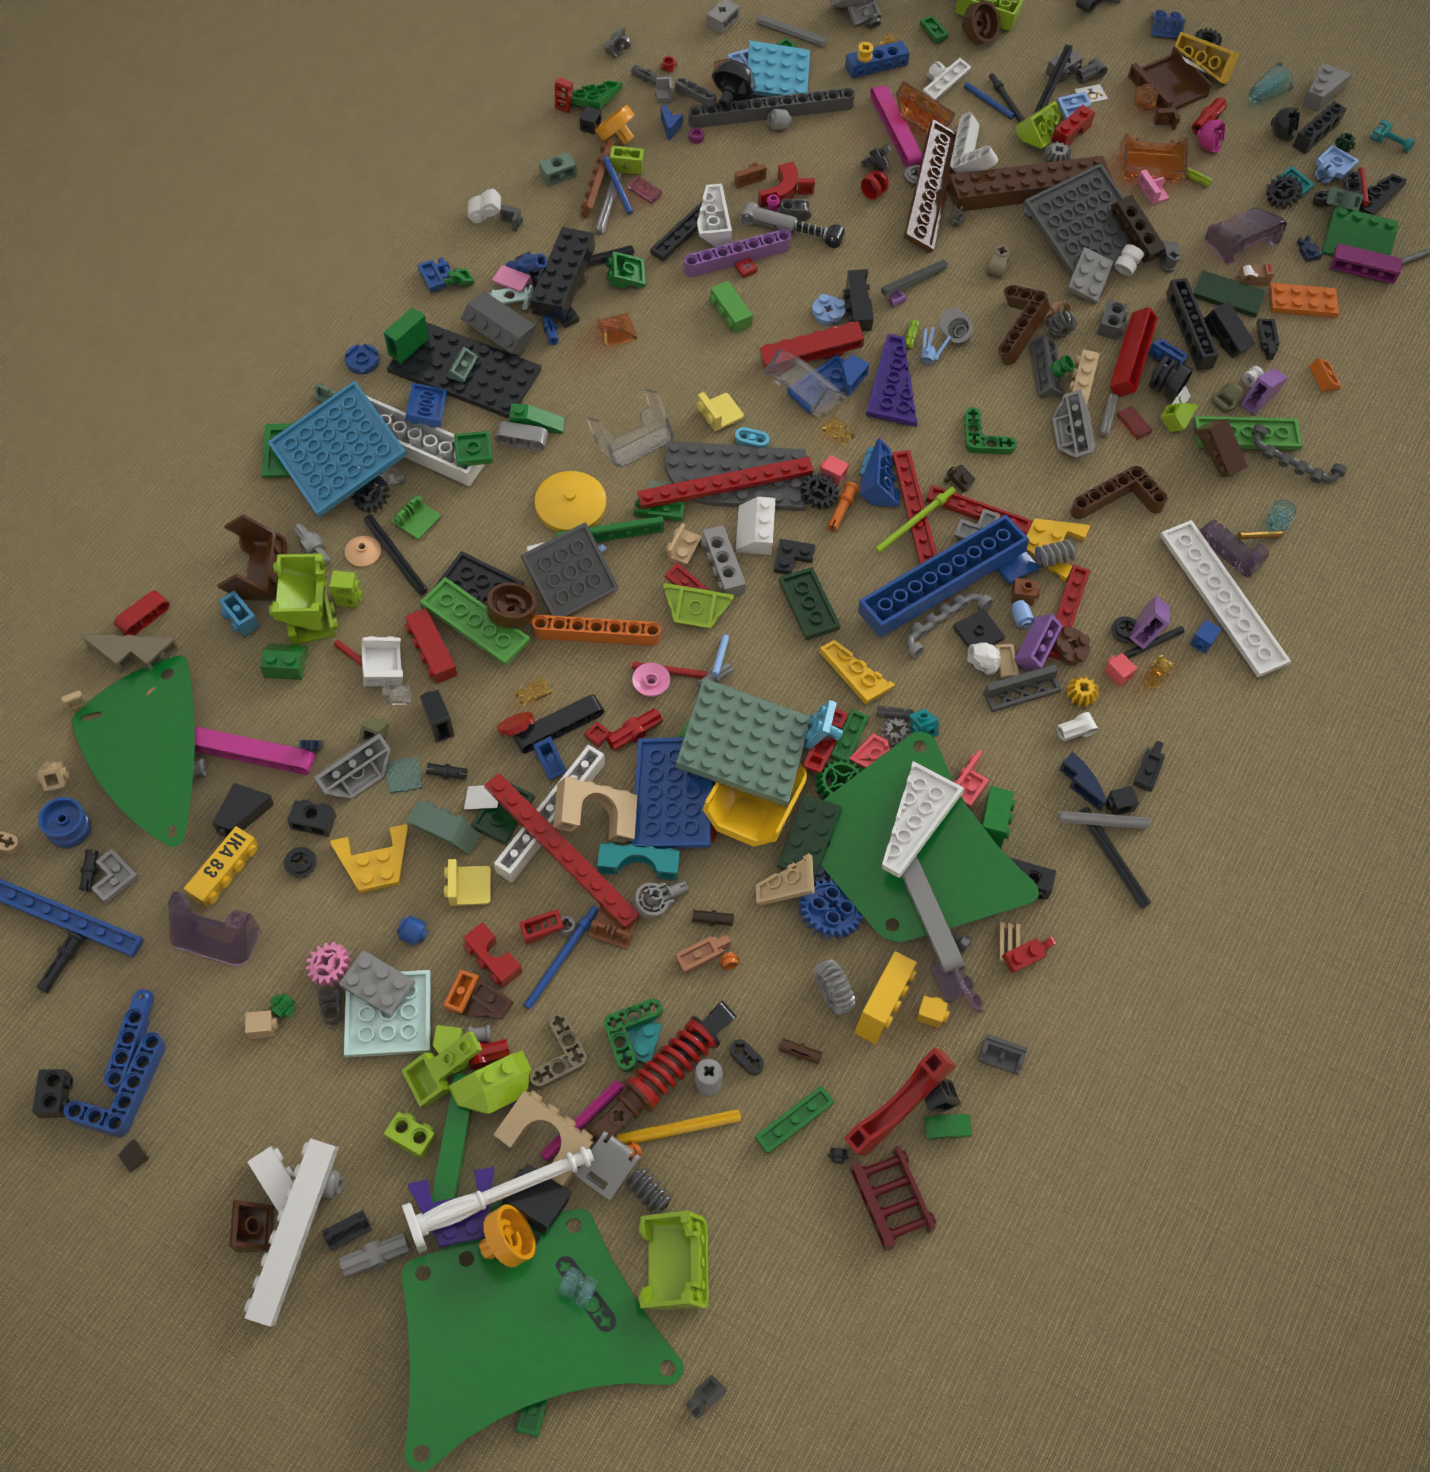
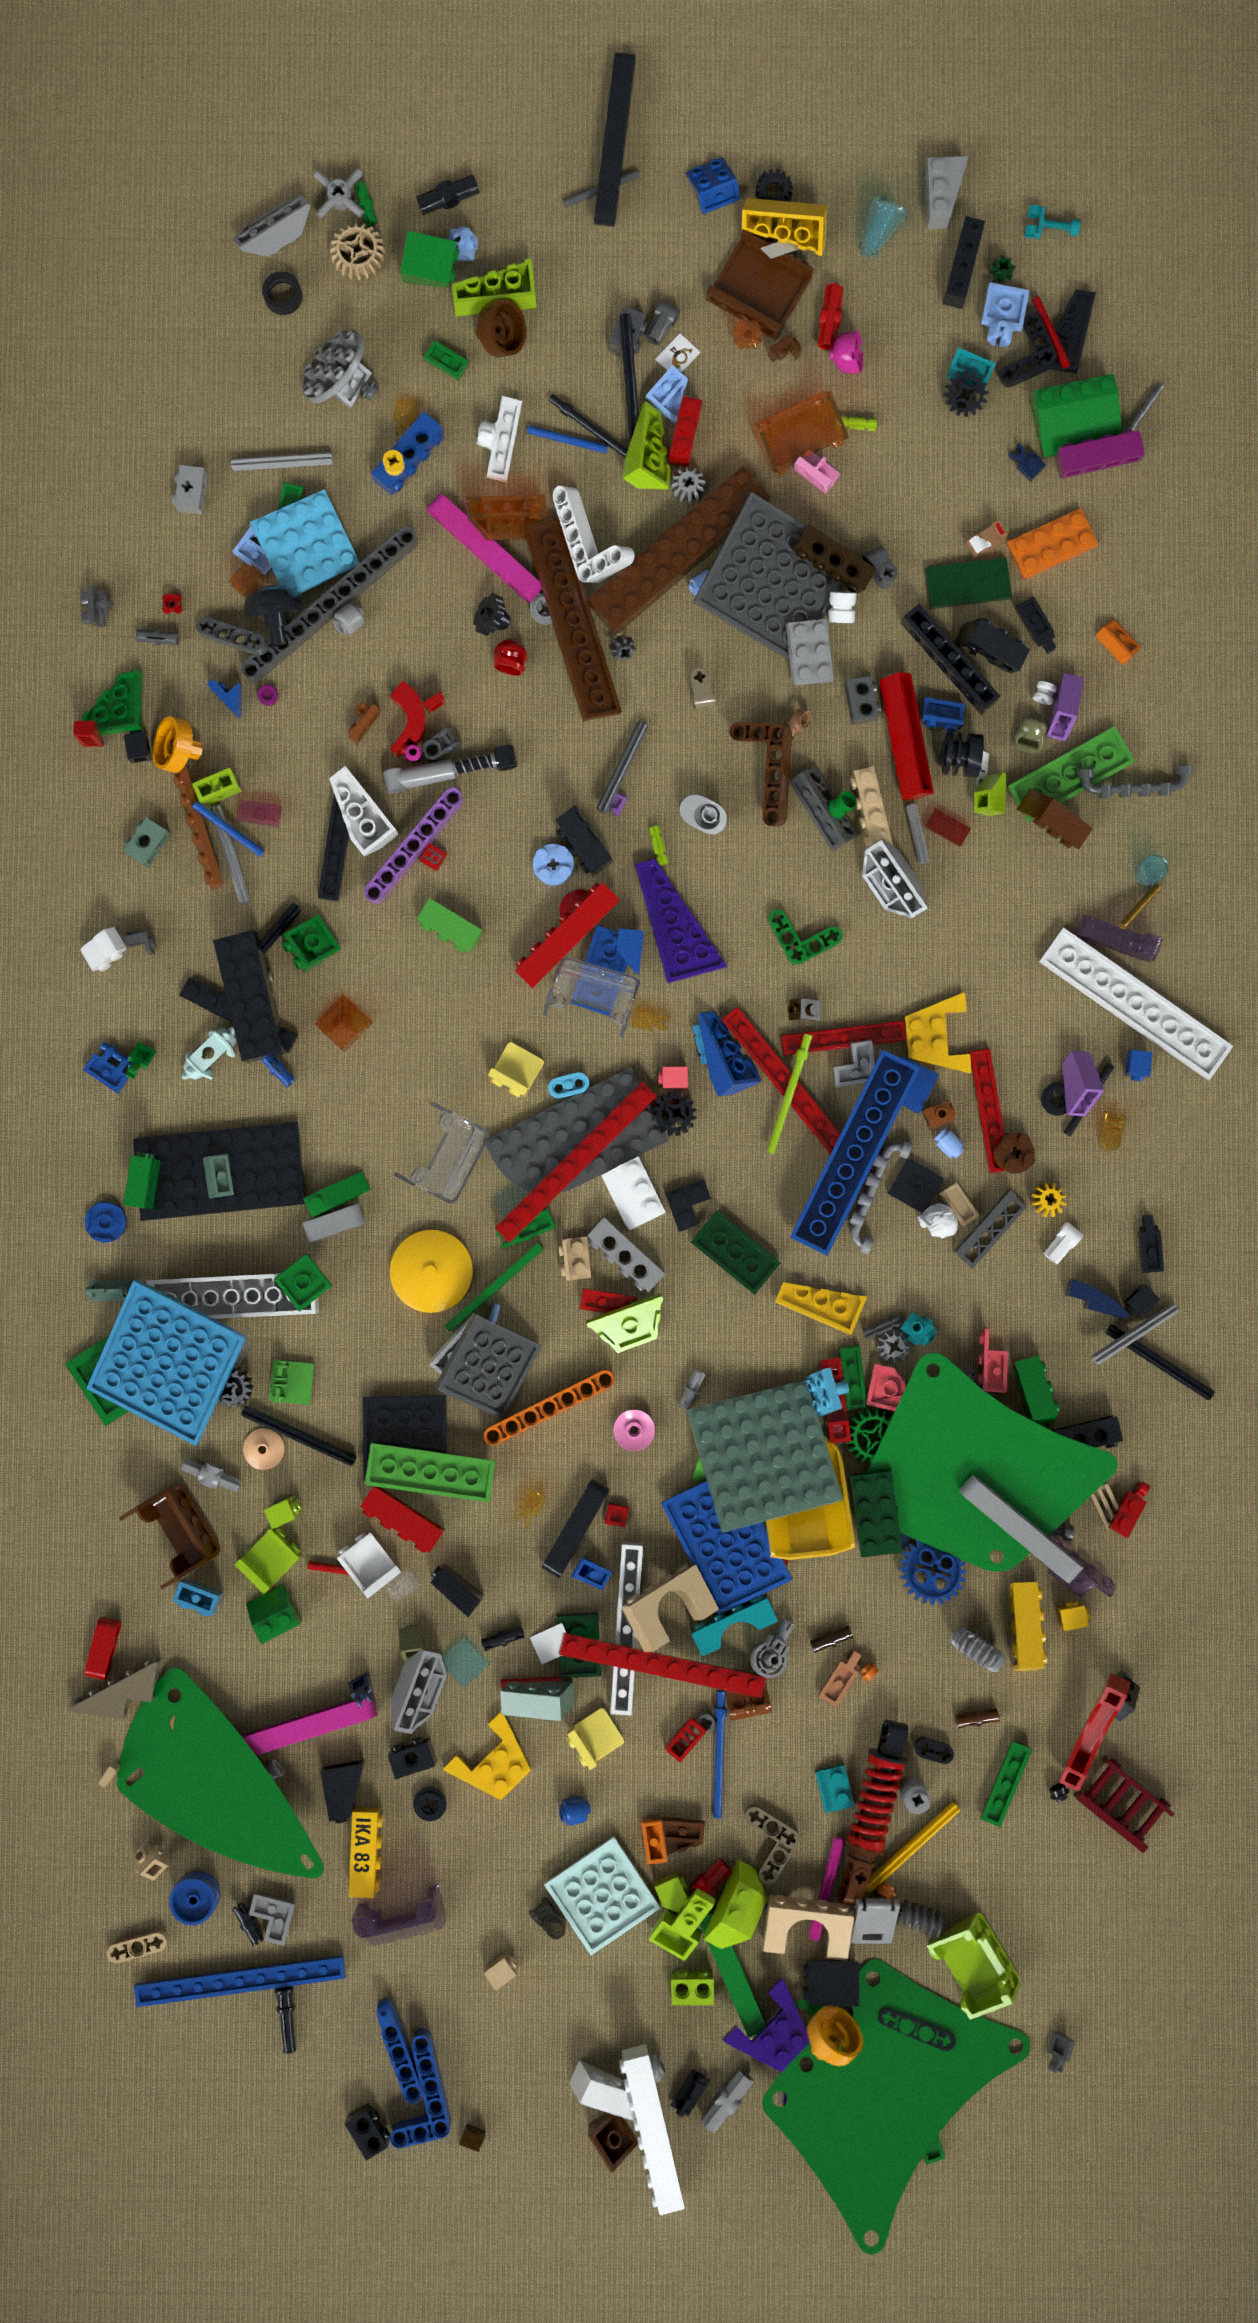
camera: 25 degrees left, 25 degrees up
lime windscreen [269,554,327,631] -> none
green gear [269,993,296,1019] -> none
bright pink gear [305,942,352,987] -> none
light grey plate [339,950,415,1017] -> none
white piece [402,1146,594,1253] -> none
blue plate [405,383,447,428] -> none
dark grey slope [460,291,537,356] -> none
red arch [463,922,522,988] -> none
light grey bush [469,1024,492,1043] -> none
reddish brown piece [486,582,536,628] -> none
bright pink panel [493,265,534,295] -> none
red tile [496,712,535,737] -> none
blue piece [506,253,547,275] -> none
clear light blue wheel [557,1266,599,1308] -> none
green beam [604,999,663,1072] -> none
red piece [606,708,663,751] -> none
red bar [632,662,707,678] -> none
light grey panel [656,77,673,103] -> none
light blue bar [711,635,729,678] -> none
tan wing [756,853,815,906] -> none
orange pin [827,482,860,532] -> none
white wing [882,761,964,878] -> none
light blue plant [920,327,951,364] -> none
green slope [924,1114,972,1140] -> none
dark grey hinge [978,1034,1028,1075] -> none
medium lavender brick [1014,614,1063,671] -> none
light grey piece [1035,539,1076,568] -> none
dark grey gear [1047,310,1077,338] -> none
reddish brown beam [1070,466,1168,519] -> none
coral brick [1104,653,1137,687] -> none
windscreen [1205,208,1287,264] -> none
black cylinder [1271,107,1300,140] -> none
sand green brick [1326,187,1364,211] -> none

